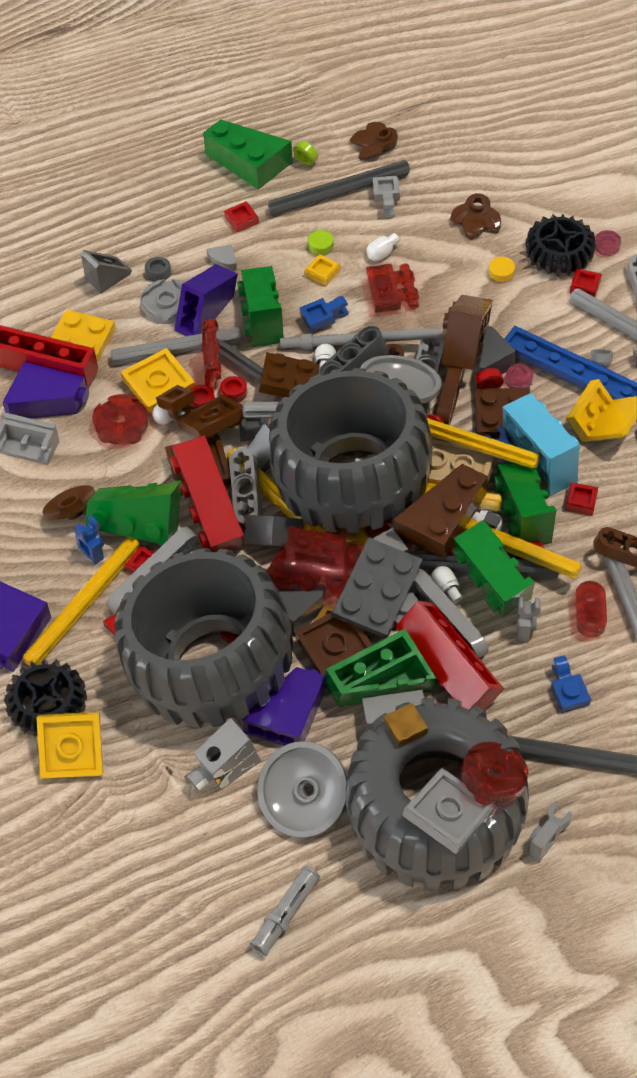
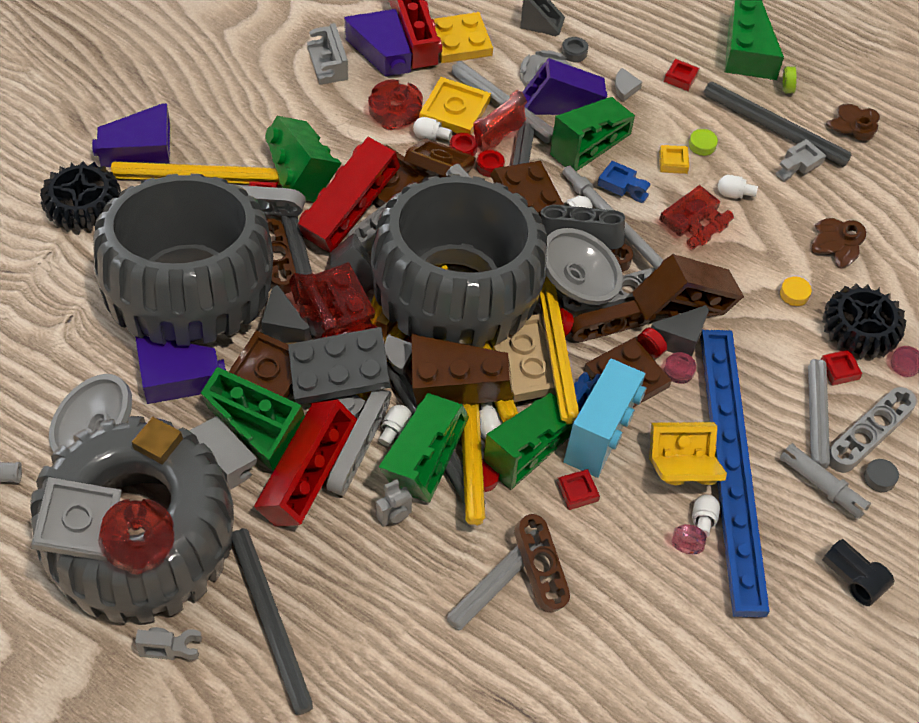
camera: 50 degrees right, 0 degrees up
yellow plate [36,712,104,779] -> none
reddish brown dish [42,485,95,520] -> none
blue plate [74,515,104,565] -> none
reddish brown tile [156,385,196,421] -> none
light grey torso [187,718,261,791] -> none
dark grey piece [484,511,501,529] -> none
blue plate [551,655,591,713] -> none
clear red plate [575,581,607,637] -> none
light grey hinge [591,349,613,368] -> none

